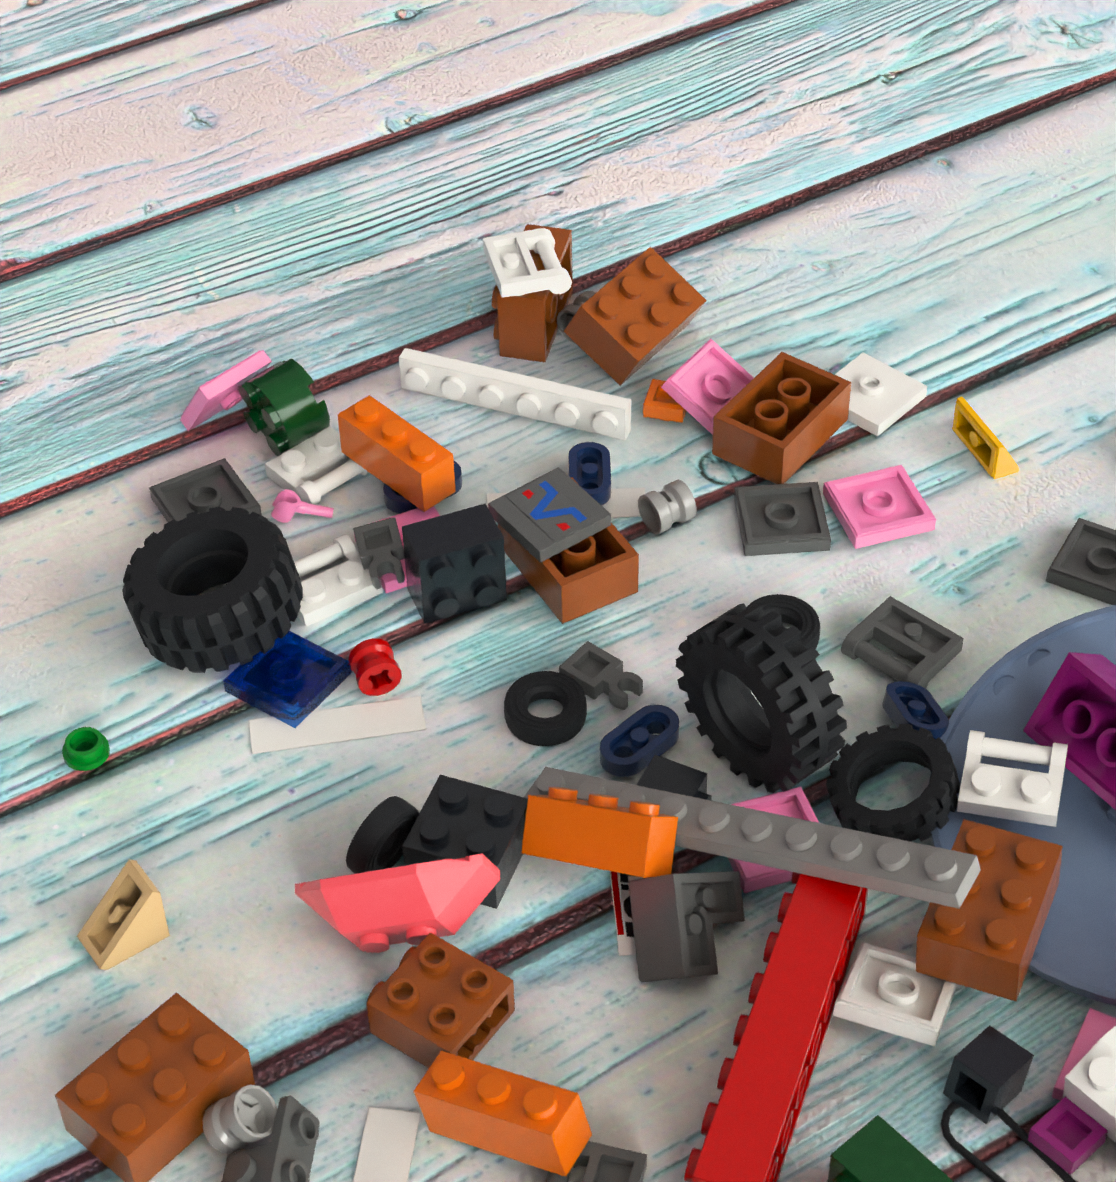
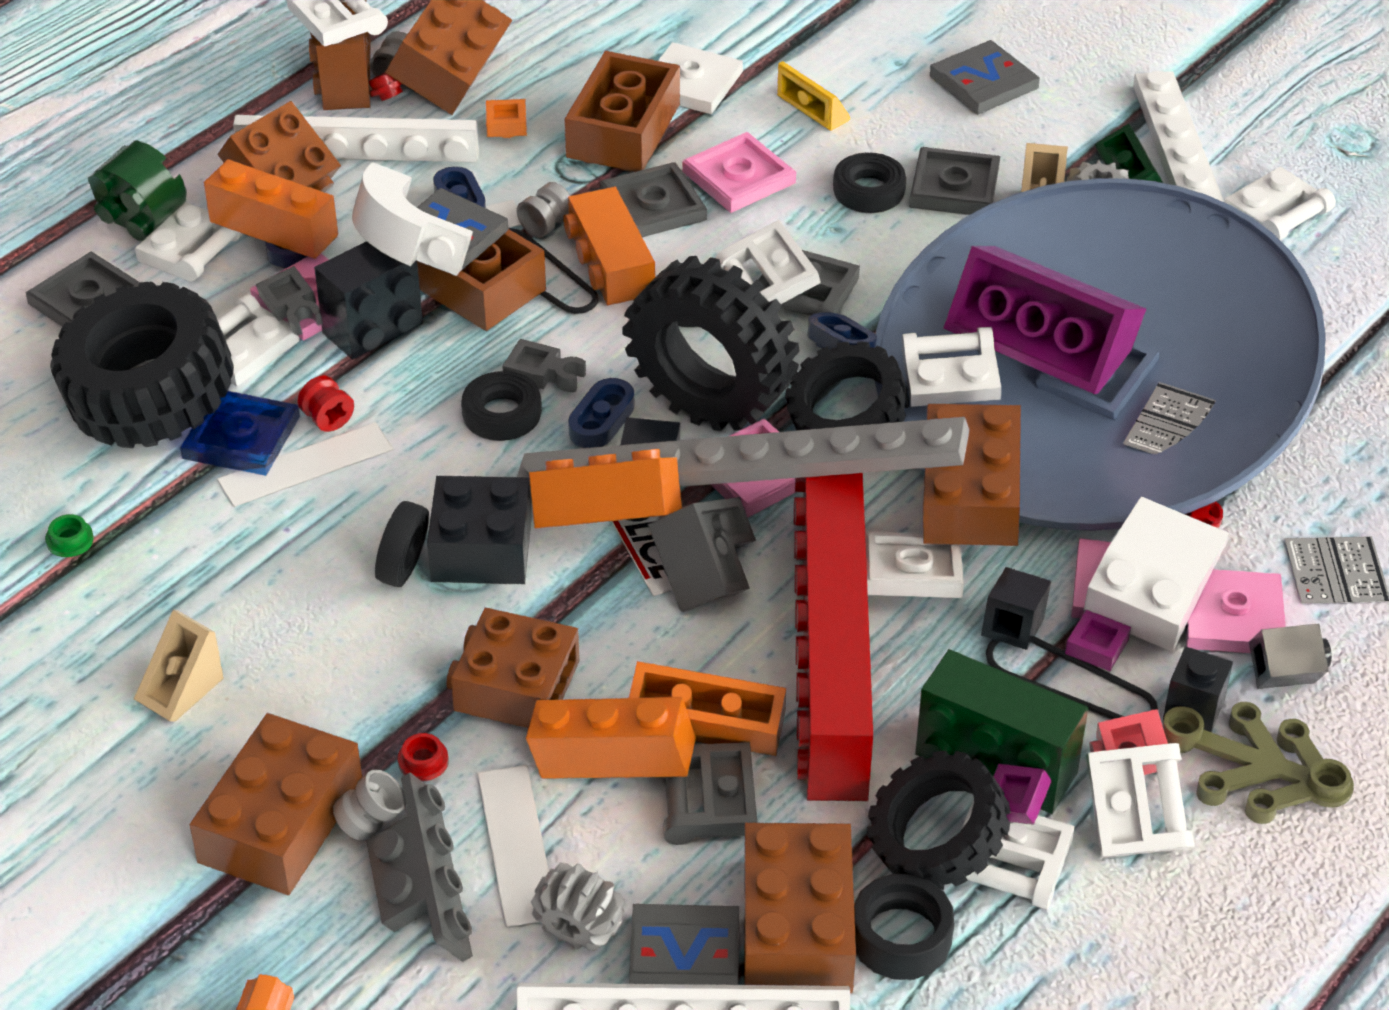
camera: 20 degrees left, 0 degrees up
bright pink plate [180,350,272,431] -> none
bright pink hand [271,489,334,523] -> none
coral wedge [295,854,500,953] -> none
bright pink plate [661,339,754,435] -> none
none -> dark orange brick [217,101,341,192]
none -> white arch [352,162,473,276]
none -> red plate [368,73,403,101]
none -> red plate [398,733,449,781]
none -> black piece [509,228,599,314]
none -> orange brick [563,186,655,306]
none -> orange brick [629,661,786,756]
none -> white plate [716,220,821,304]
none -> black tyre [833,152,906,213]

